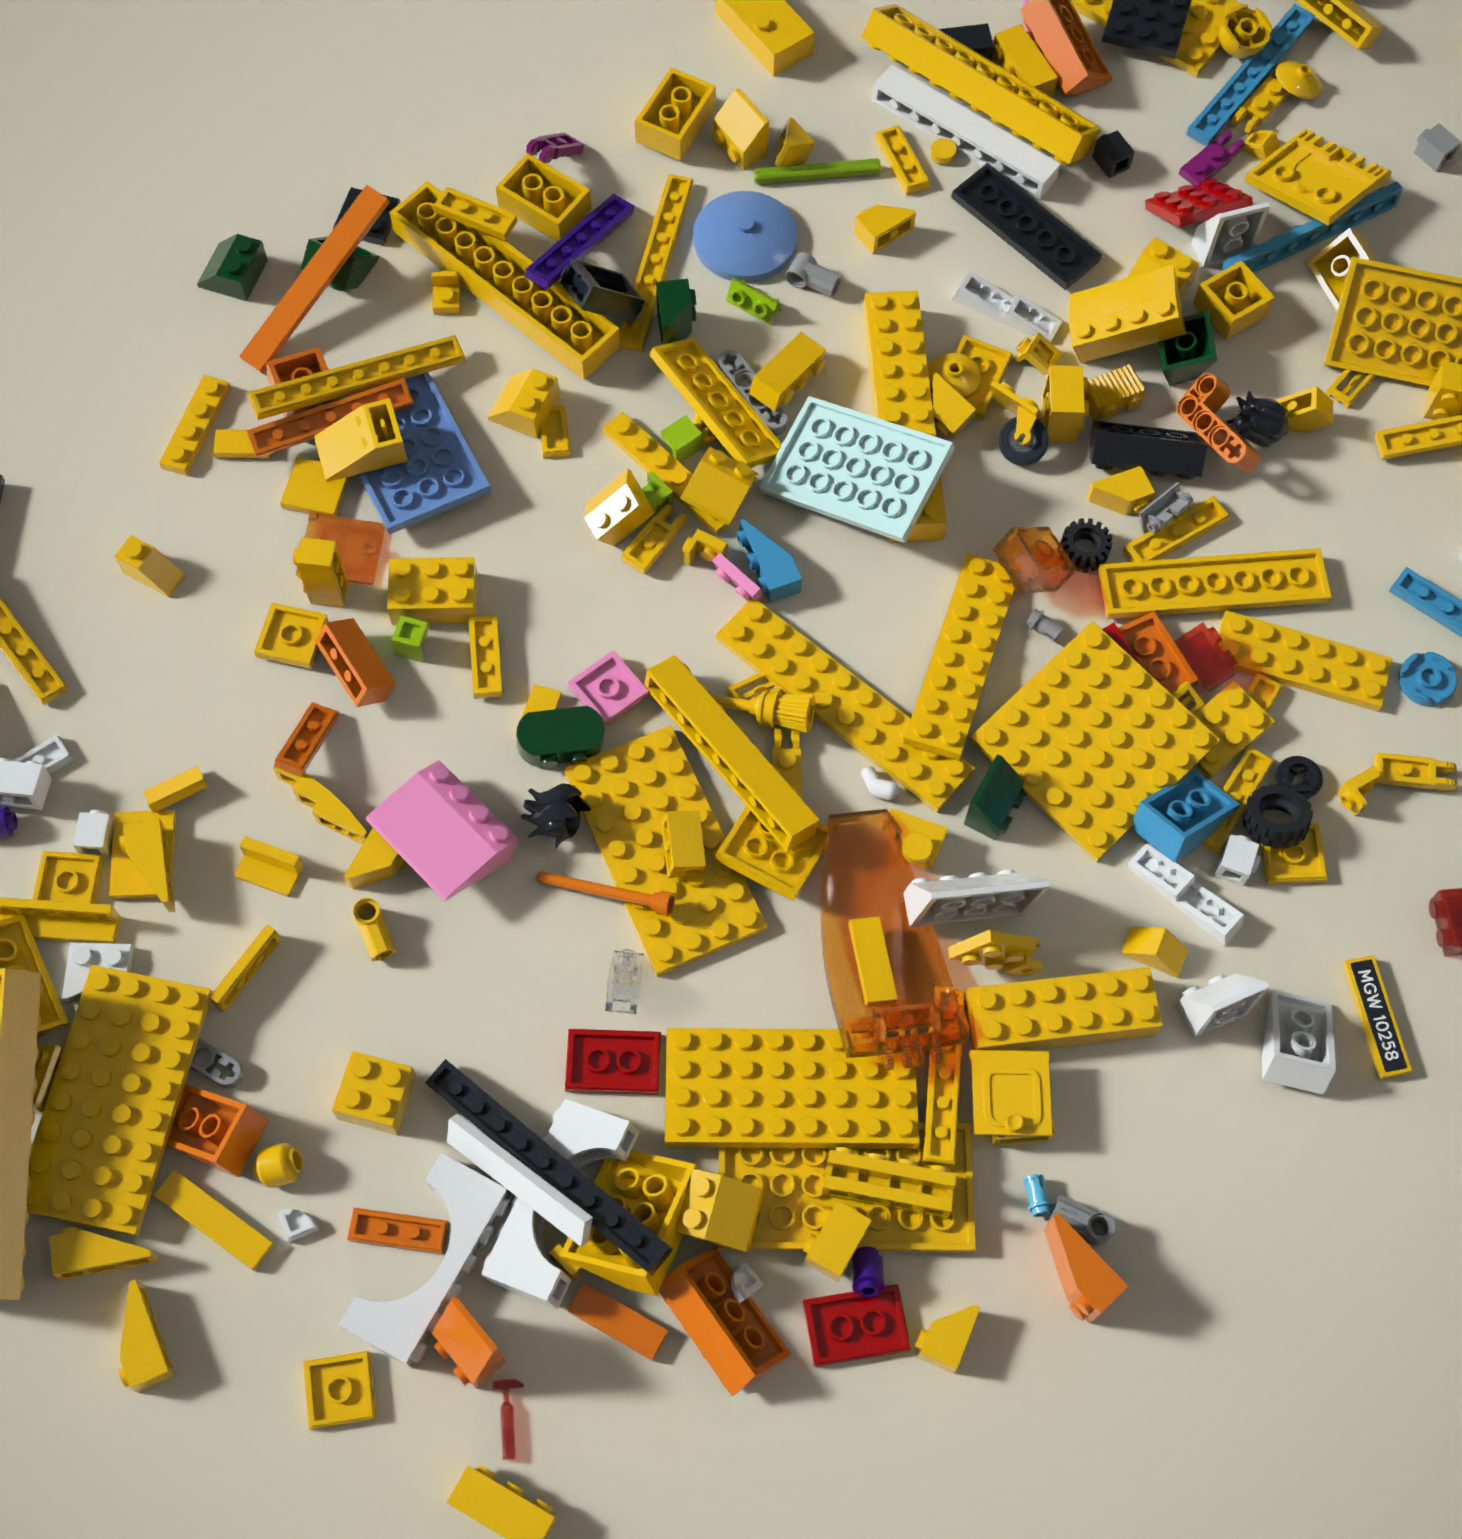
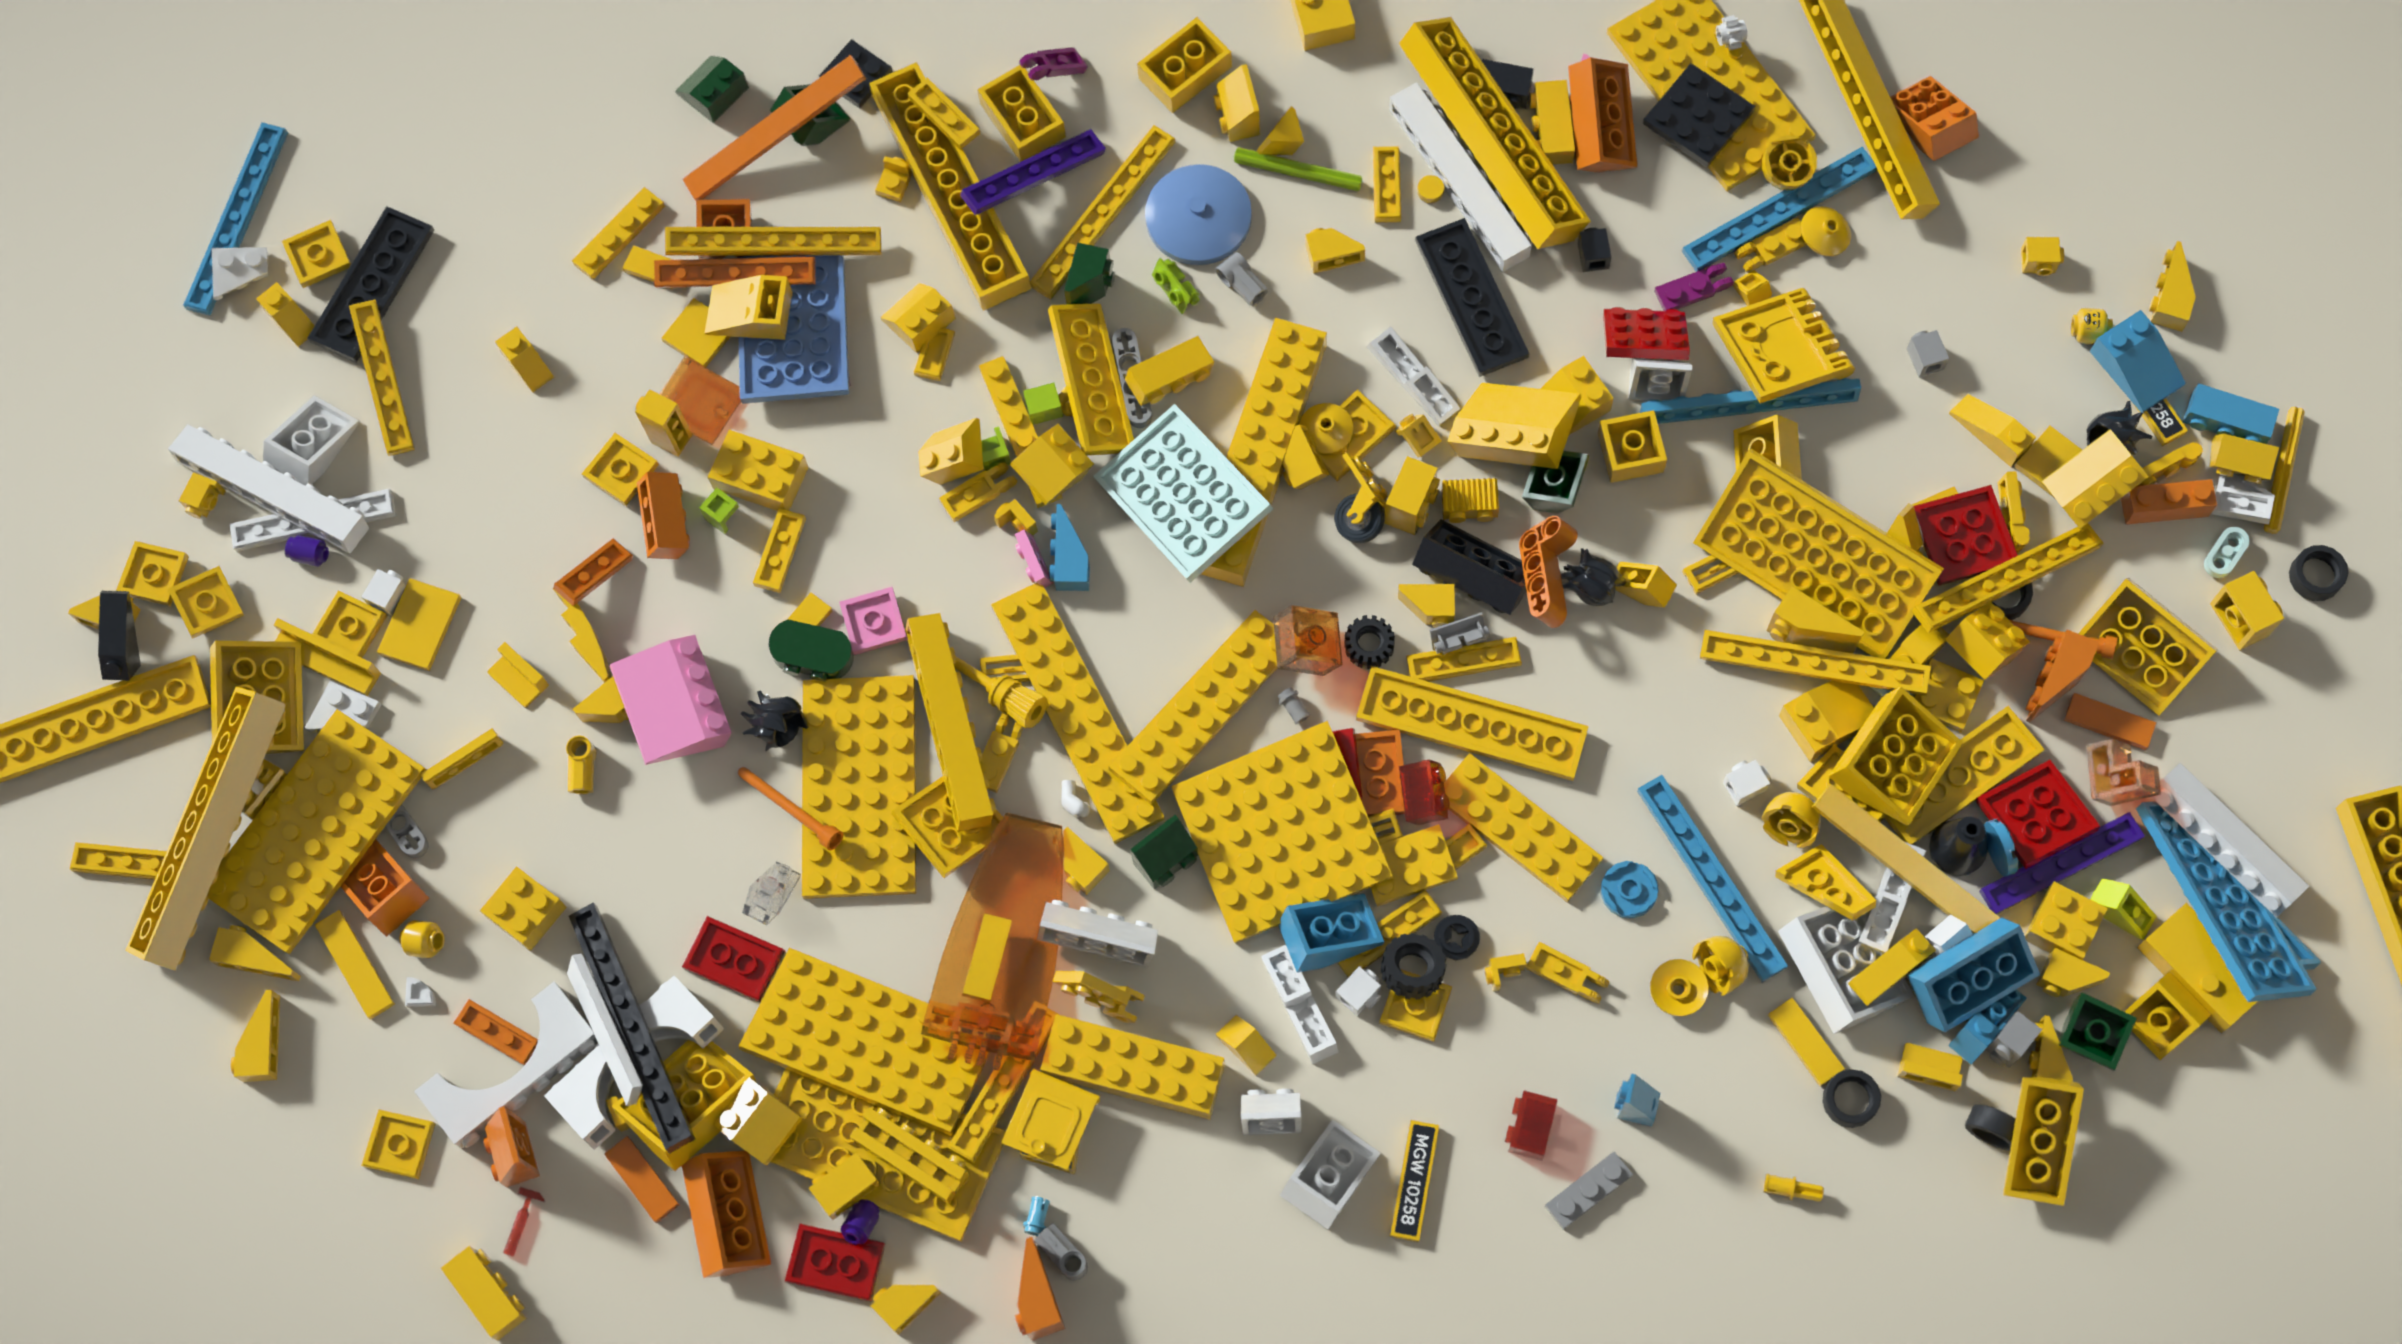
camera: 30 degrees right, 5 degrees up
yellow slope [119,818,176,913] -> none
yellow tile [143,765,208,813] -> none
black window [560,259,645,324] -> none
yellow hinge [662,810,706,878] -> none
white tile [731,1260,764,1304] -> none
yellow tile [902,832,933,864] -> none

